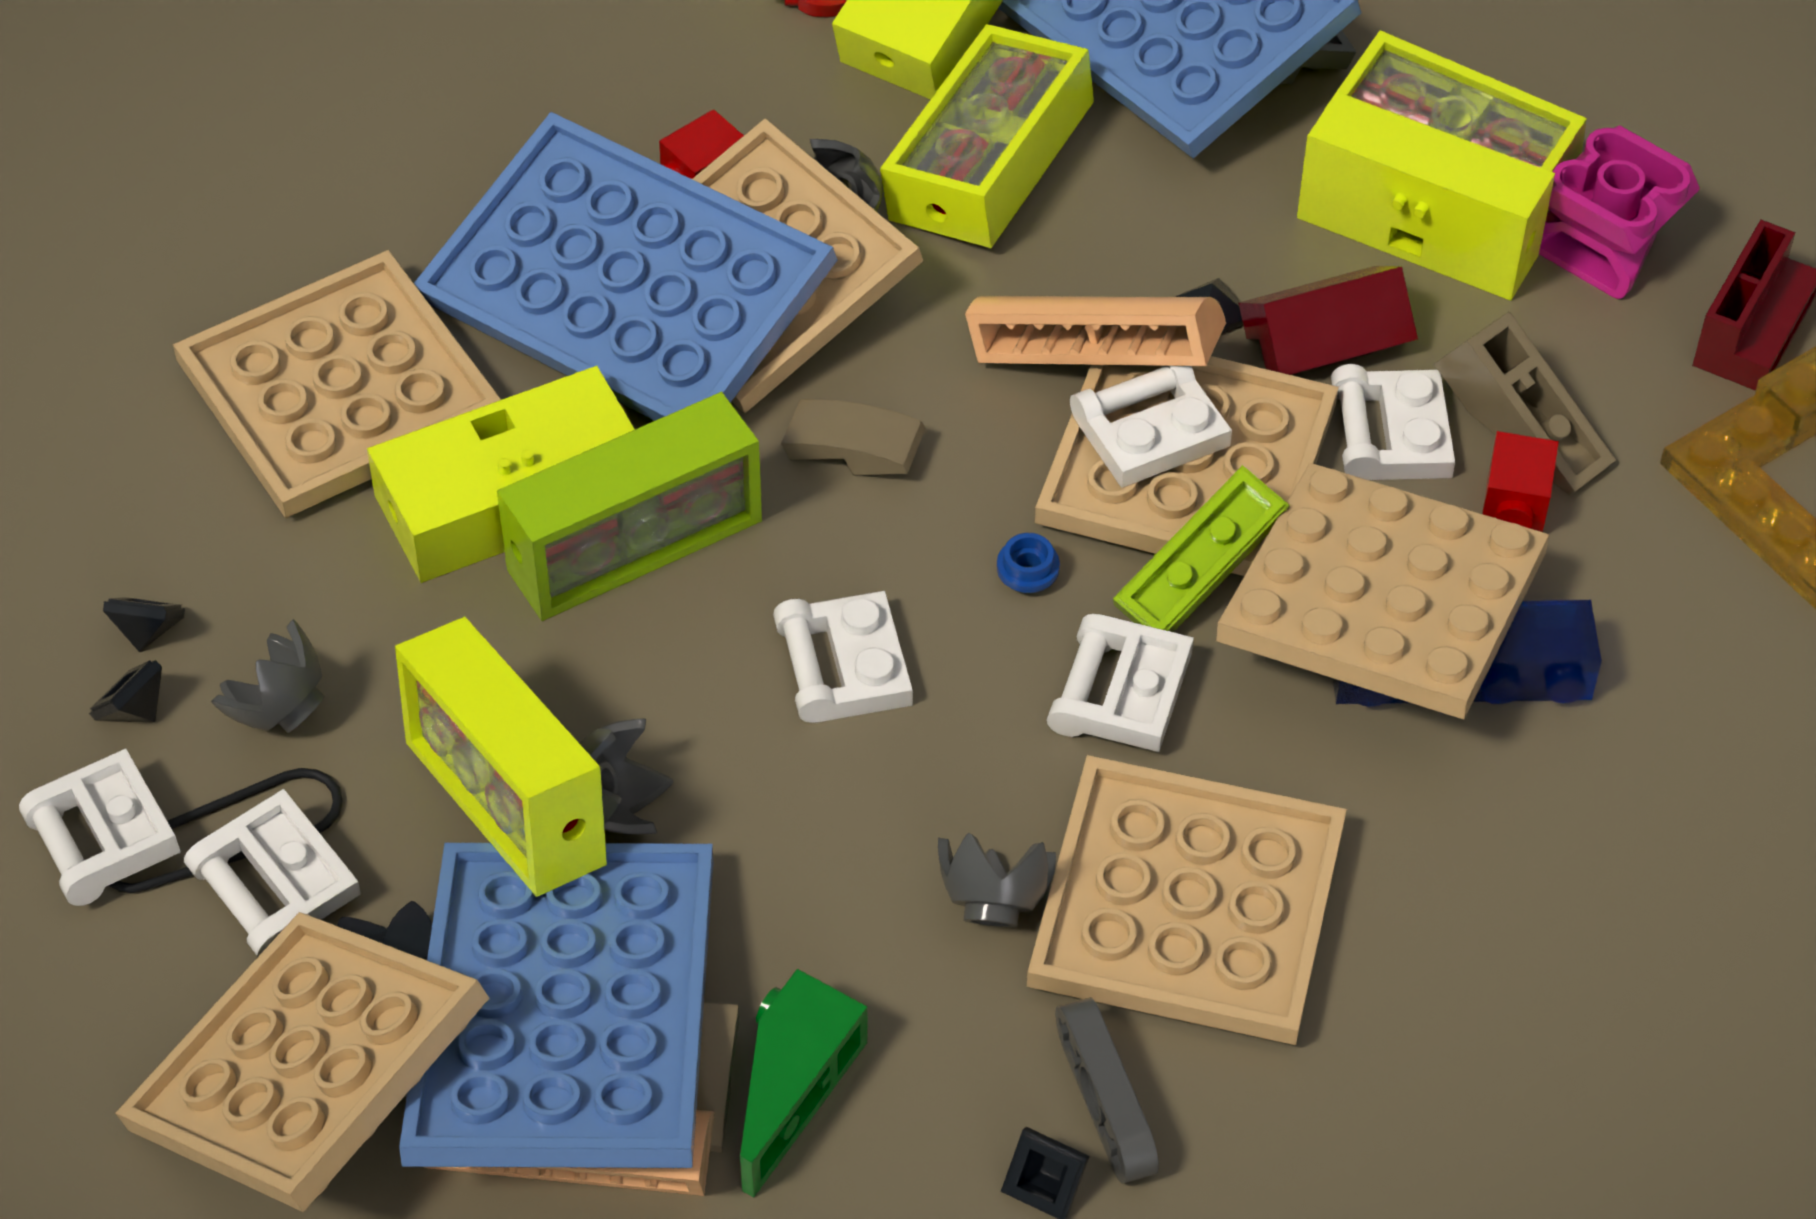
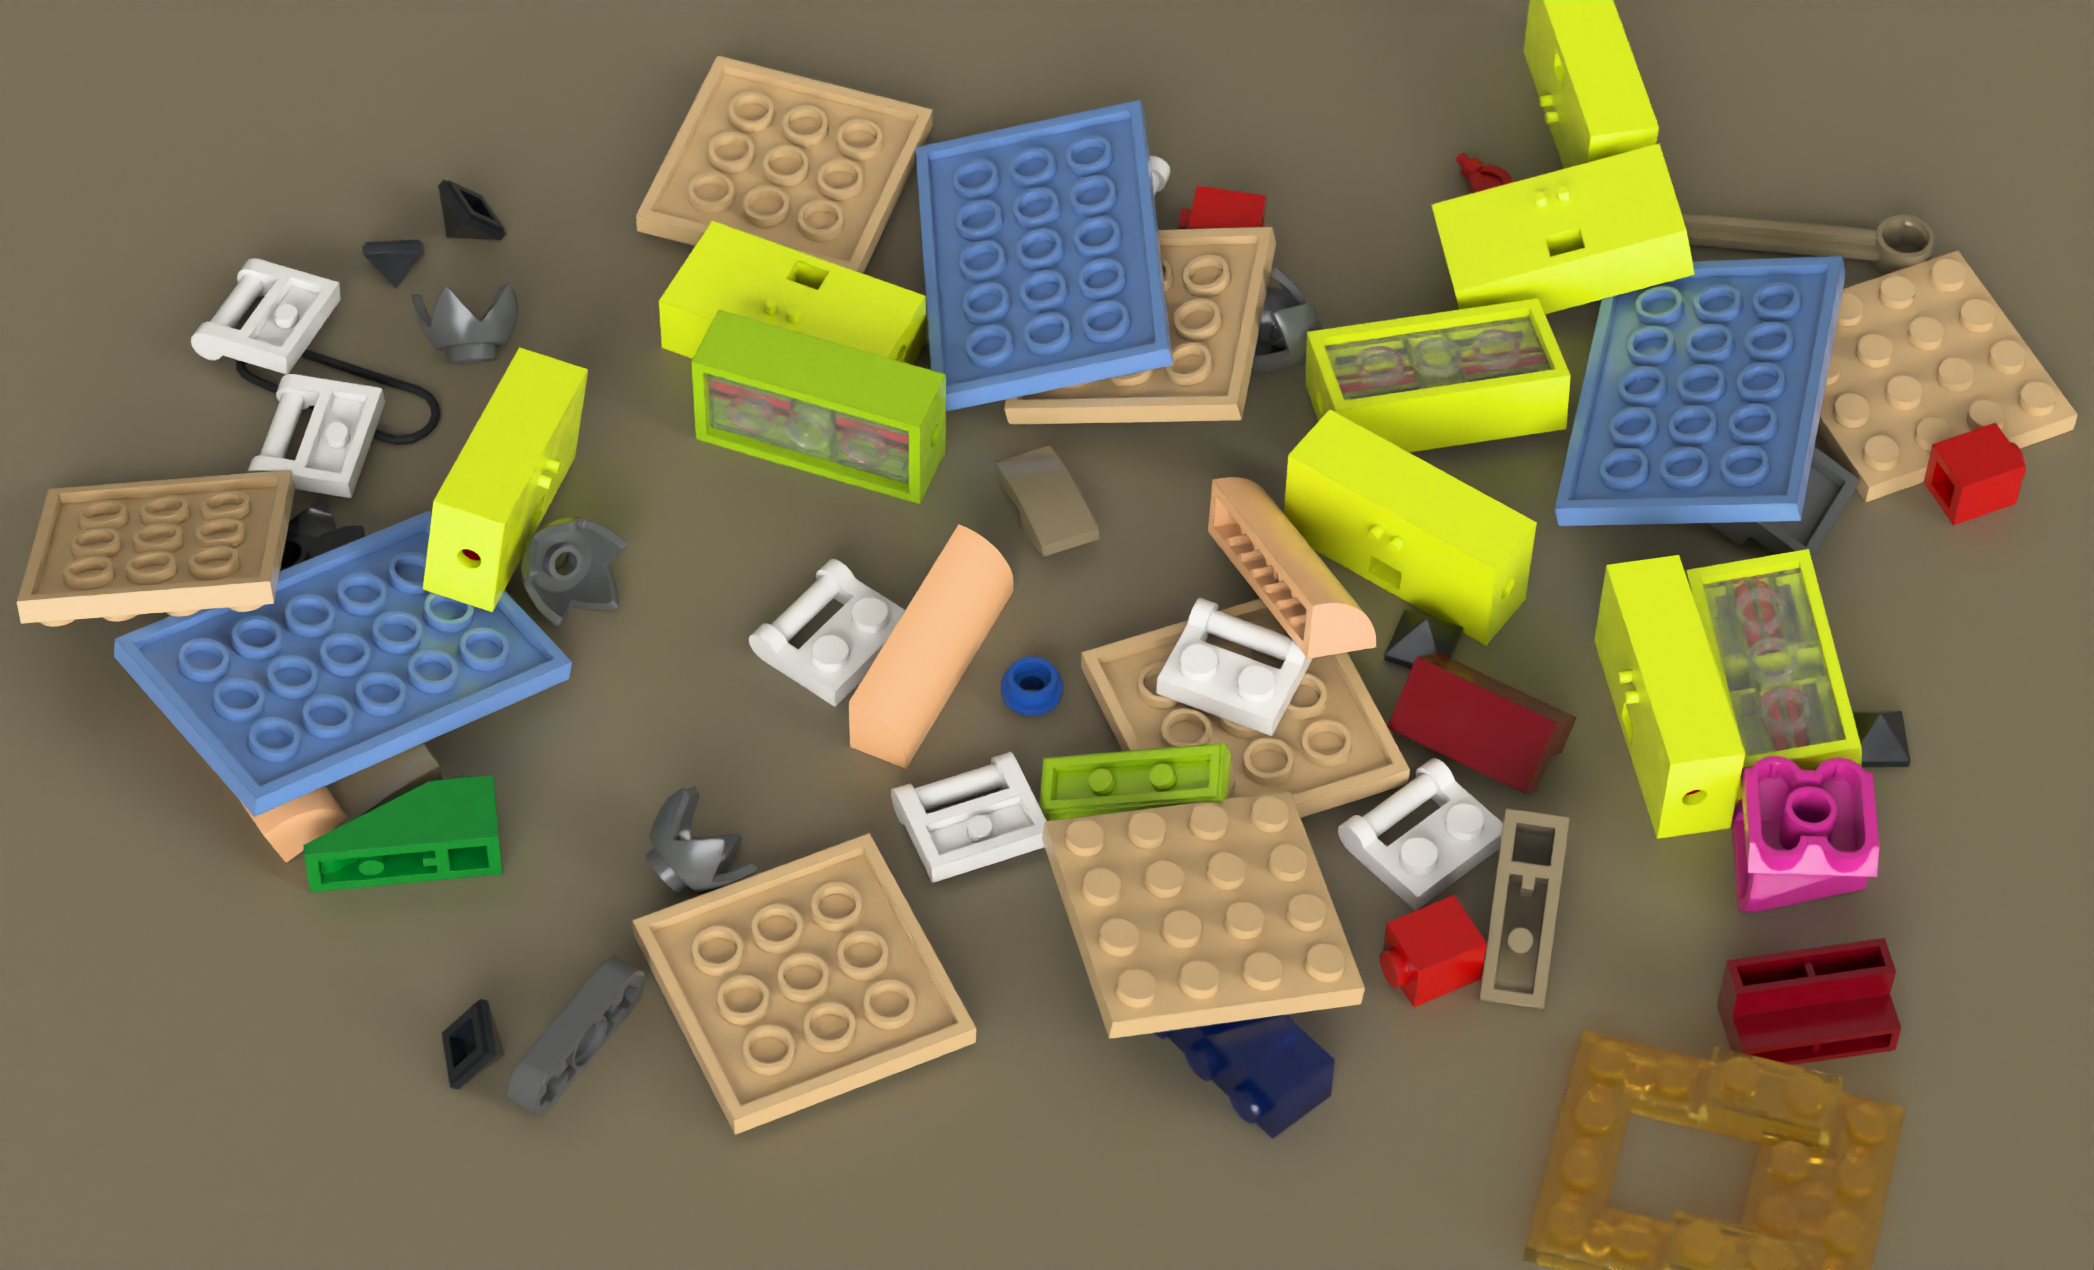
camera: 50 degrees right, 0 degrees up
none -> light nougat brick [849,524,1014,769]
none -> neon yellow brick [1284,409,1537,646]

